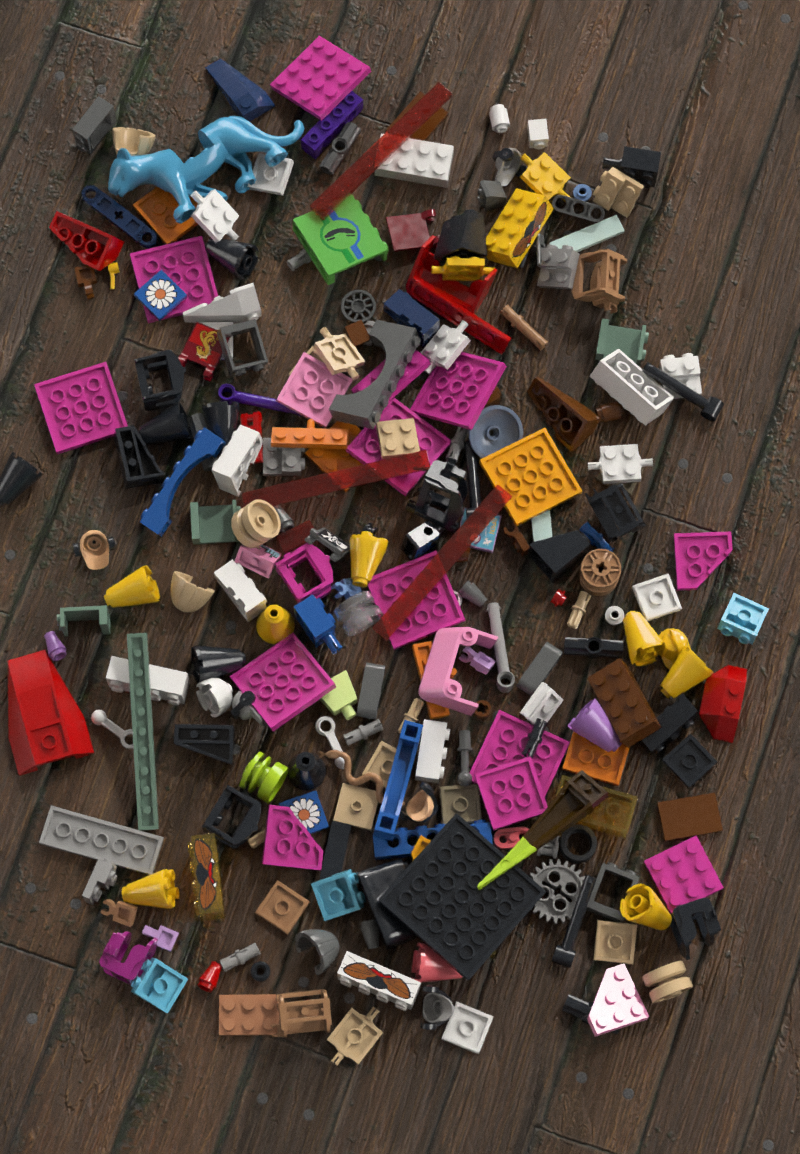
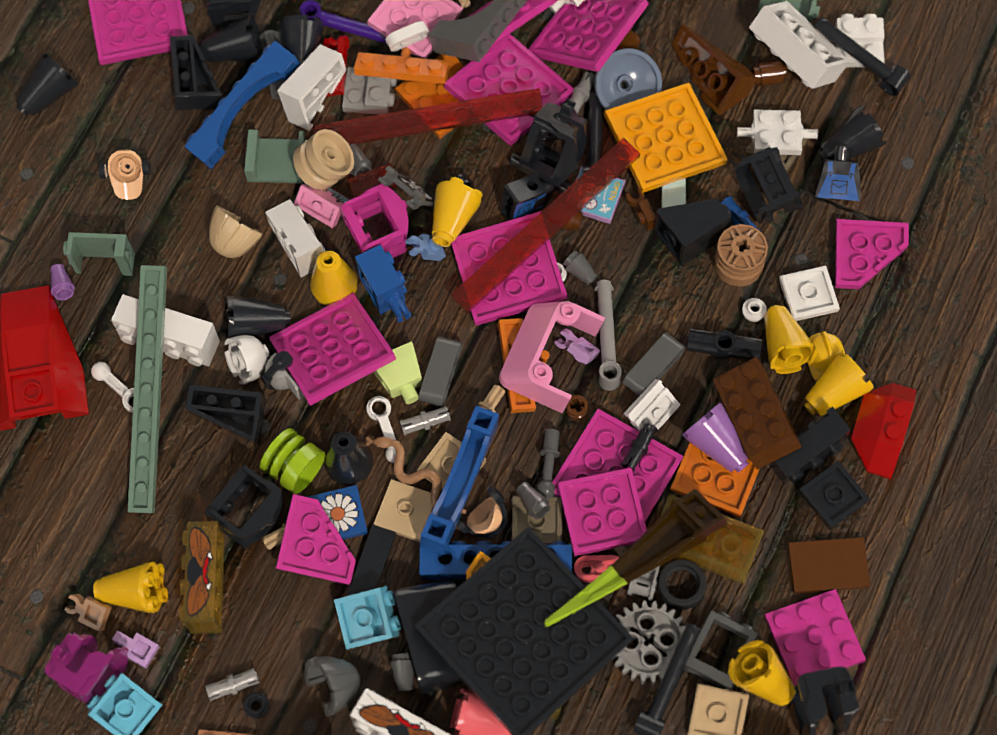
camera: 10 degrees right, 5 degrees down
light grey plate [39,806,164,875] -> none
light grey plate [82,859,117,905] -> none
yellow cone [104,565,160,608] -> none
red cone [198,961,222,993] -> none
medium nougat tile [255,880,310,935] -> none
clear wheel [334,591,383,637] -> none
tan plate [376,418,420,459] -> none
white brick [415,719,450,783] -> none
red plate [550,589,567,607] -> none
tan axle [567,591,591,629] -> none
medium azure plate [717,593,769,645] -> none
none -> white beam [385,21,430,51]
none -> flat silver cone [516,482,551,519]
none -> torso [813,145,861,201]
none -> black cone [818,105,886,161]

